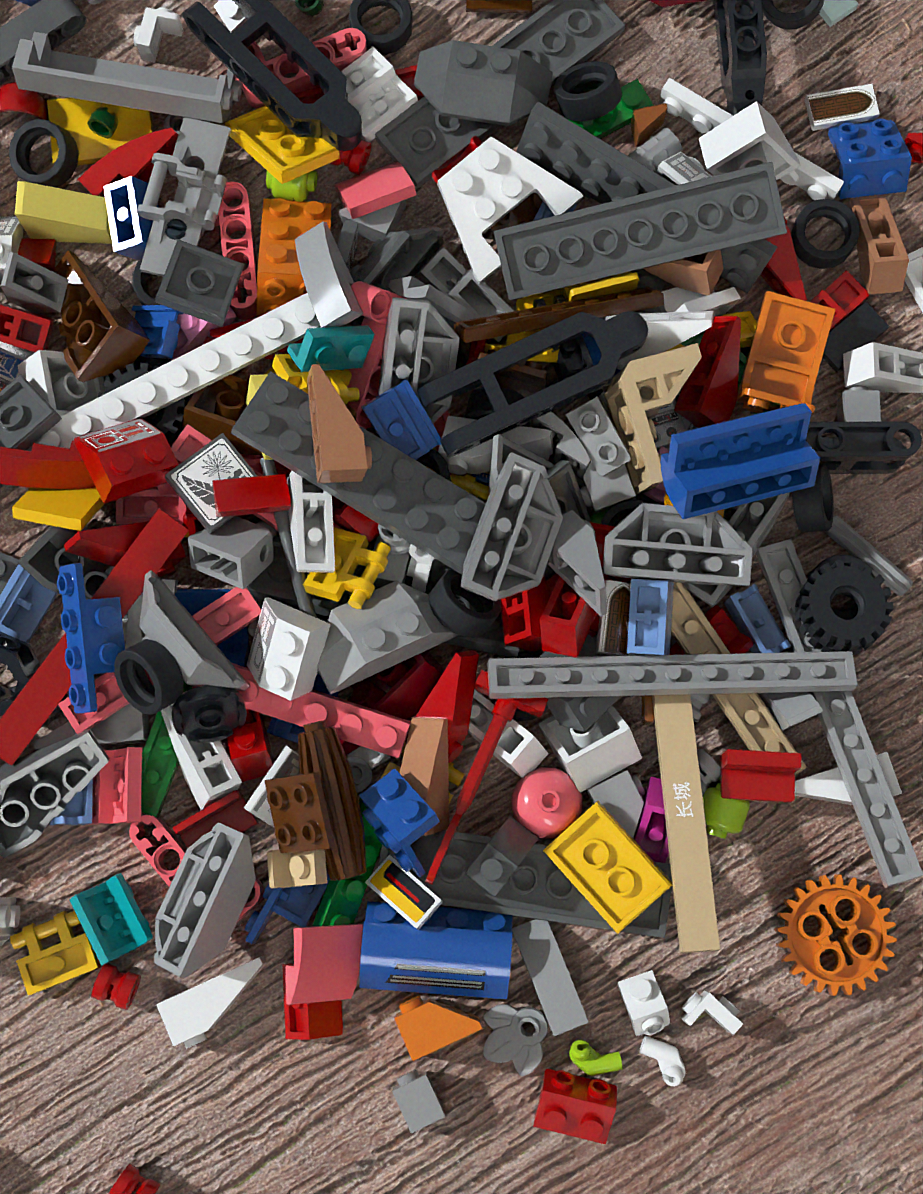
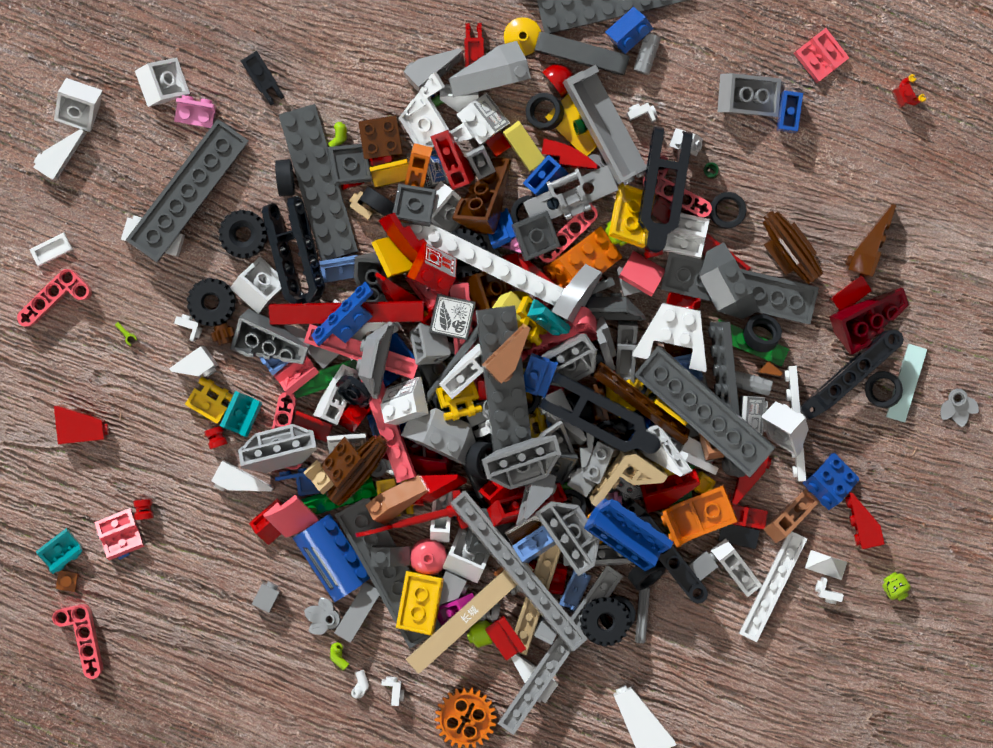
camera: 50 degrees right, 10 degrees up
black tyre [114,639,183,715] -> none
red slope [212,474,292,517] -> none
blue bracket [359,768,440,878] -> none
slope [365,855,443,930] -> none
orange slope [394,995,483,1061] -> none
red bracket [533,1069,617,1145] -> none
white bracket [617,970,670,1036] -> none
black tyre [791,199,860,269] -> none
tile [805,84,880,131] -> none

